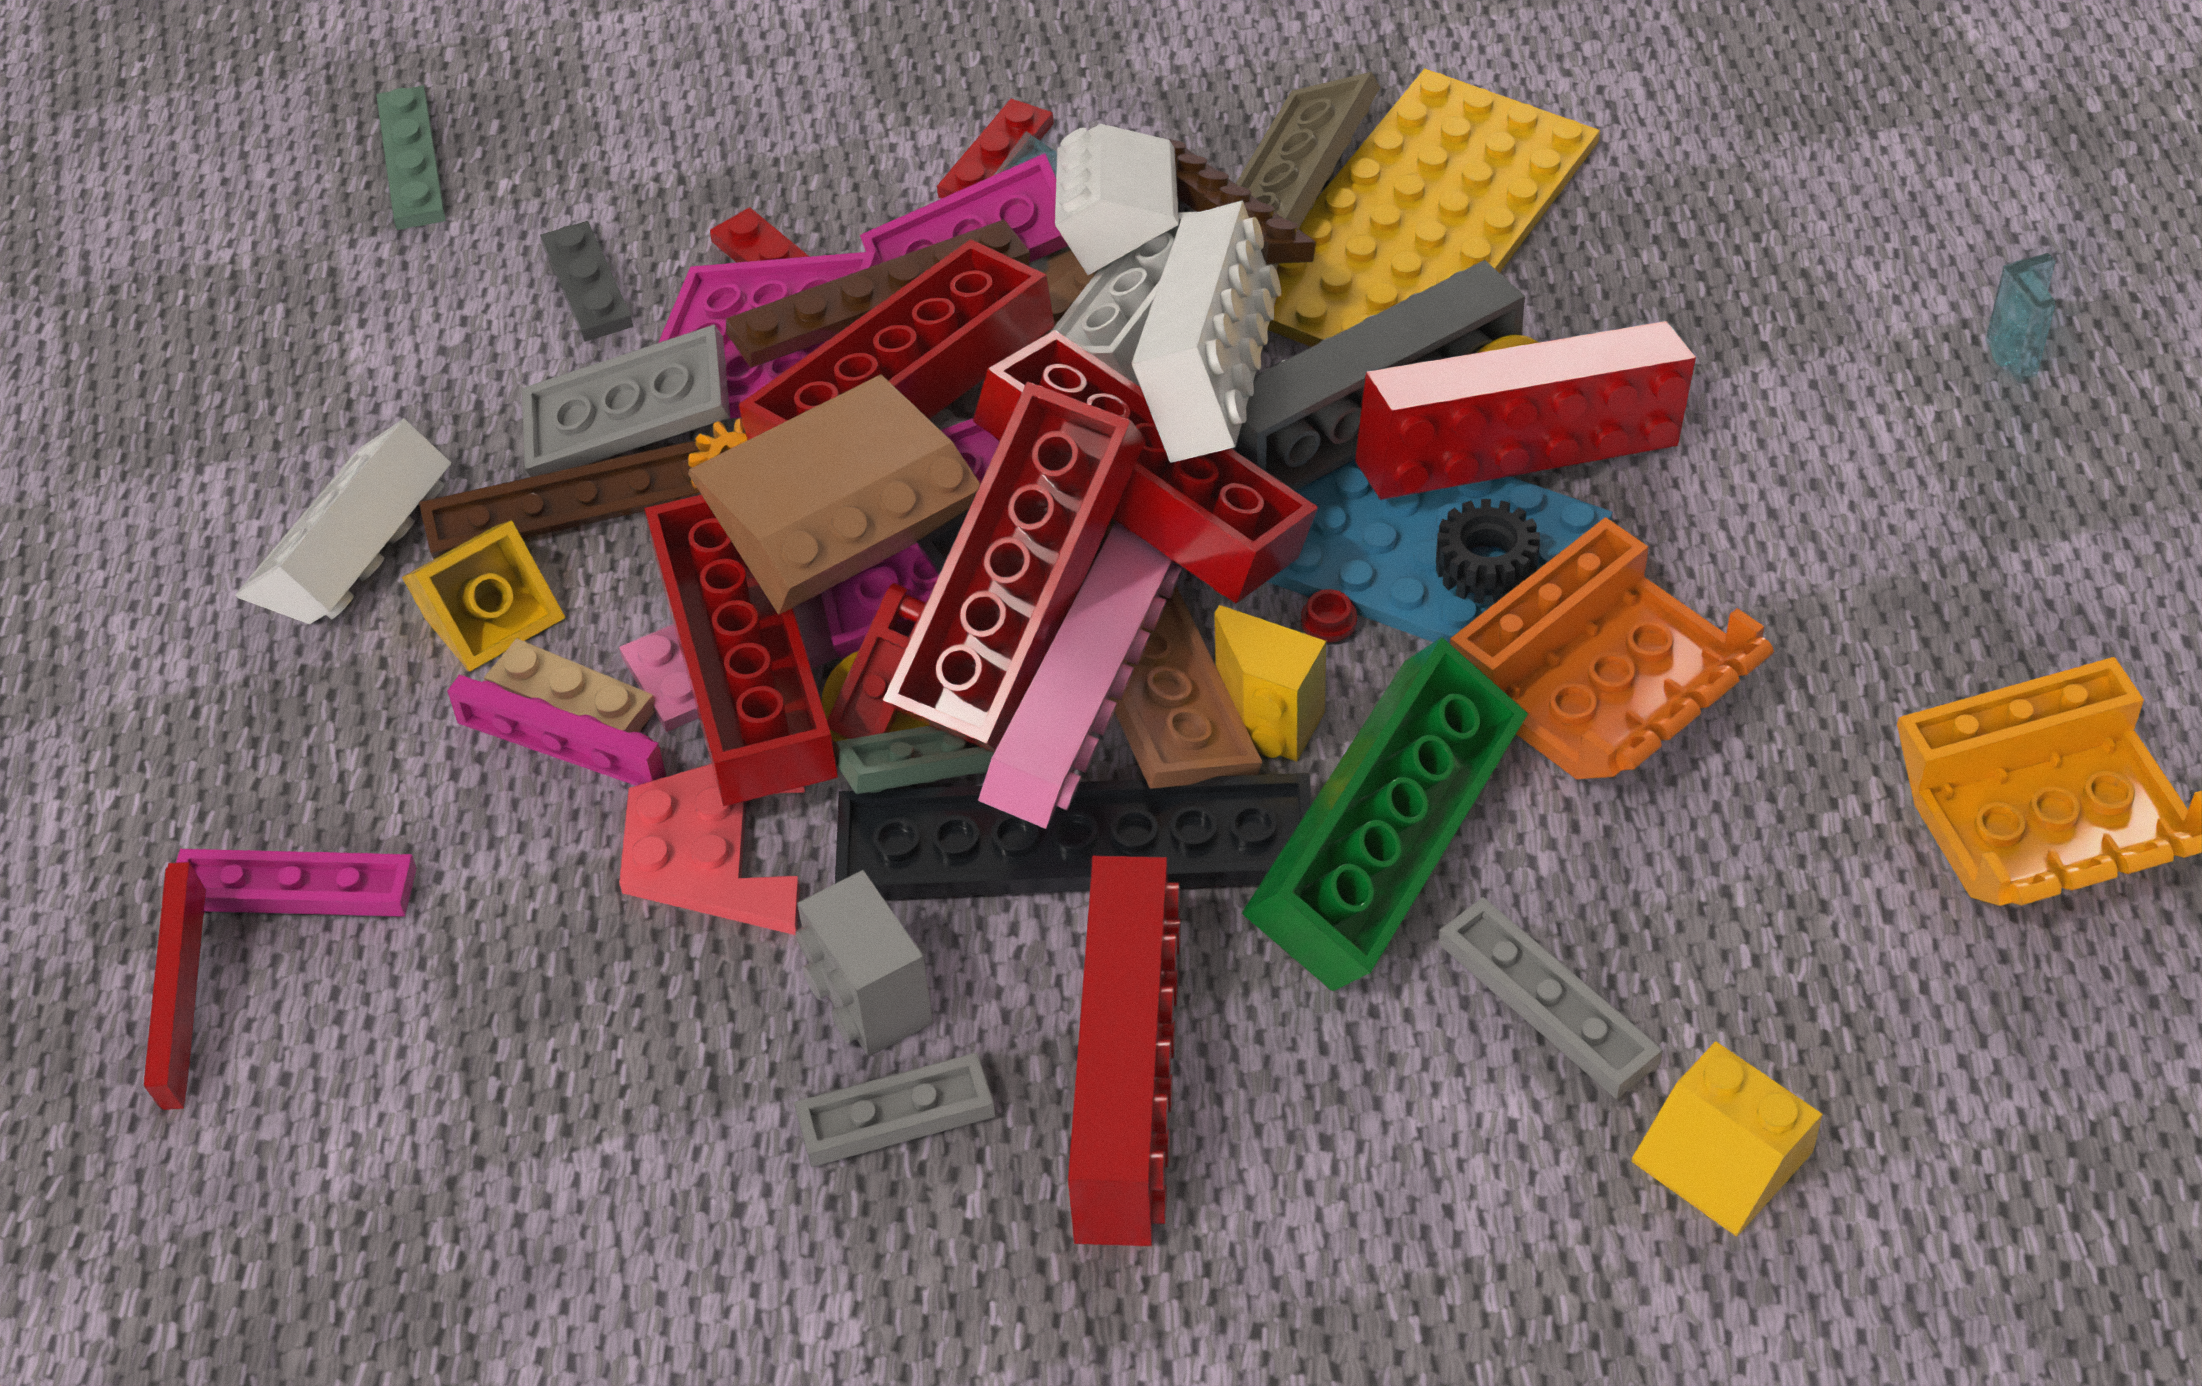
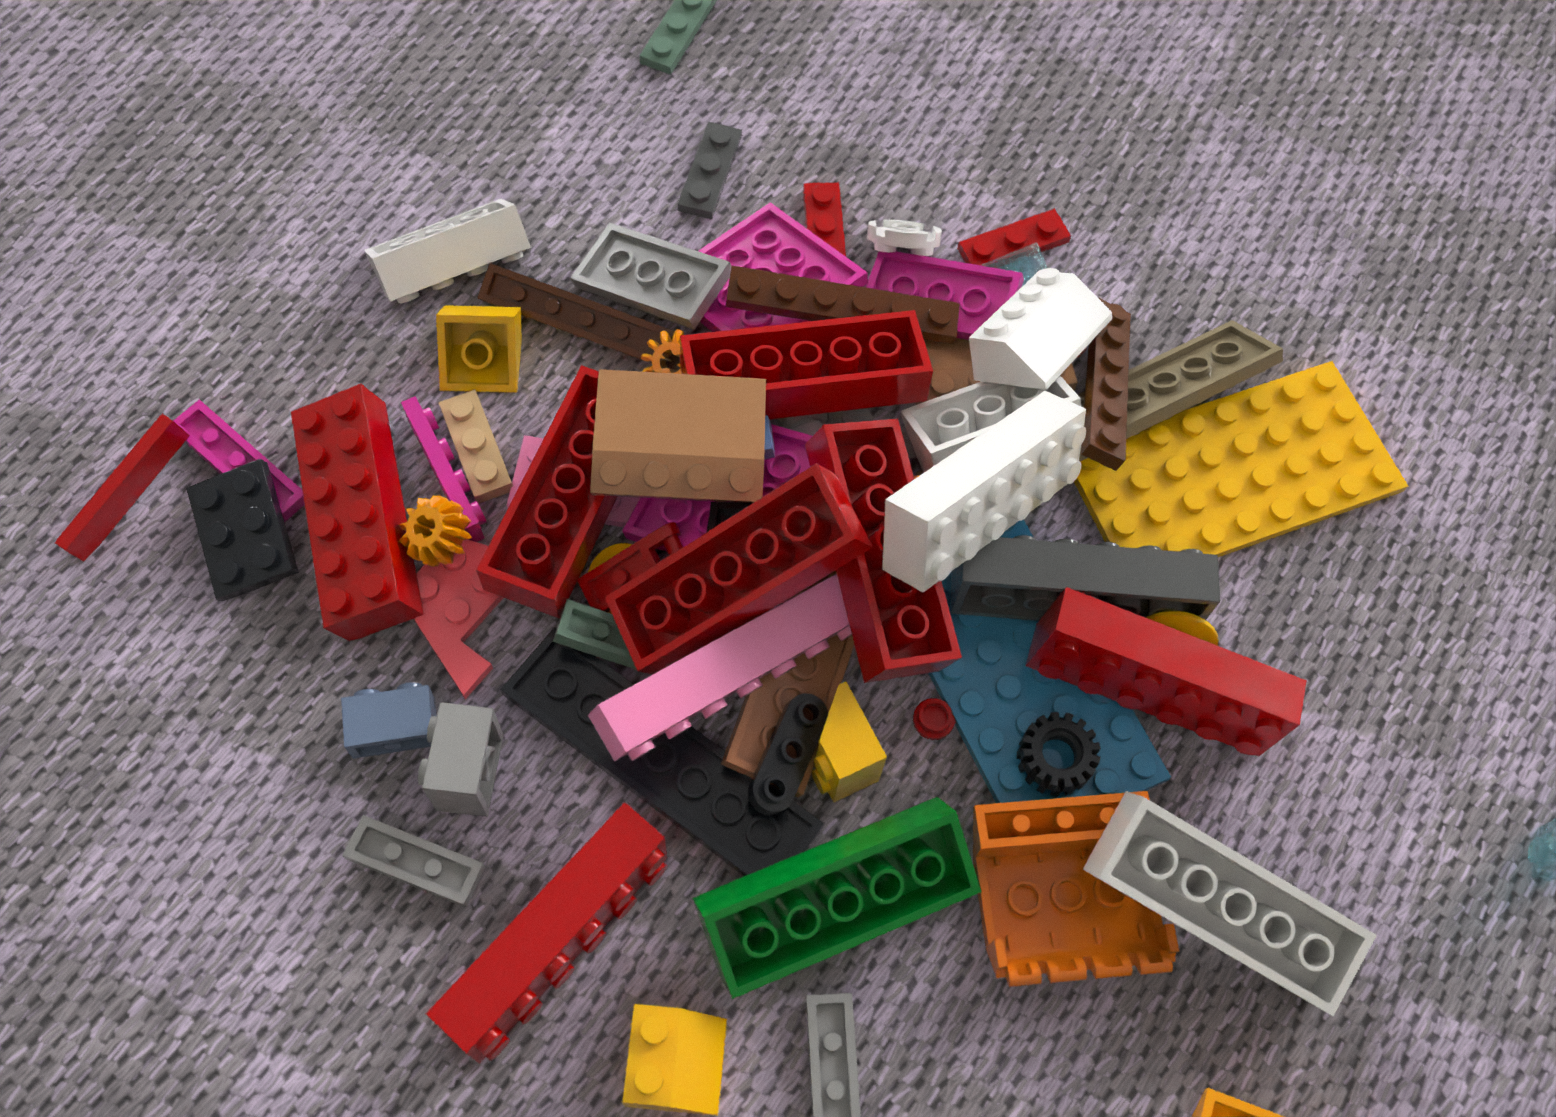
camera: 30 degrees right, 15 degrees up
none -> black plate [186,459,299,601]
none -> red brick [291,383,424,641]
none -> sand blue brick [341,682,436,759]
none -> light orange gear [399,495,472,567]
none -> yellow slope [622,1004,727,1116]
none -> black plate [748,693,828,815]
none -> white plate [867,220,942,256]
none -> white brick [1083,791,1377,1016]

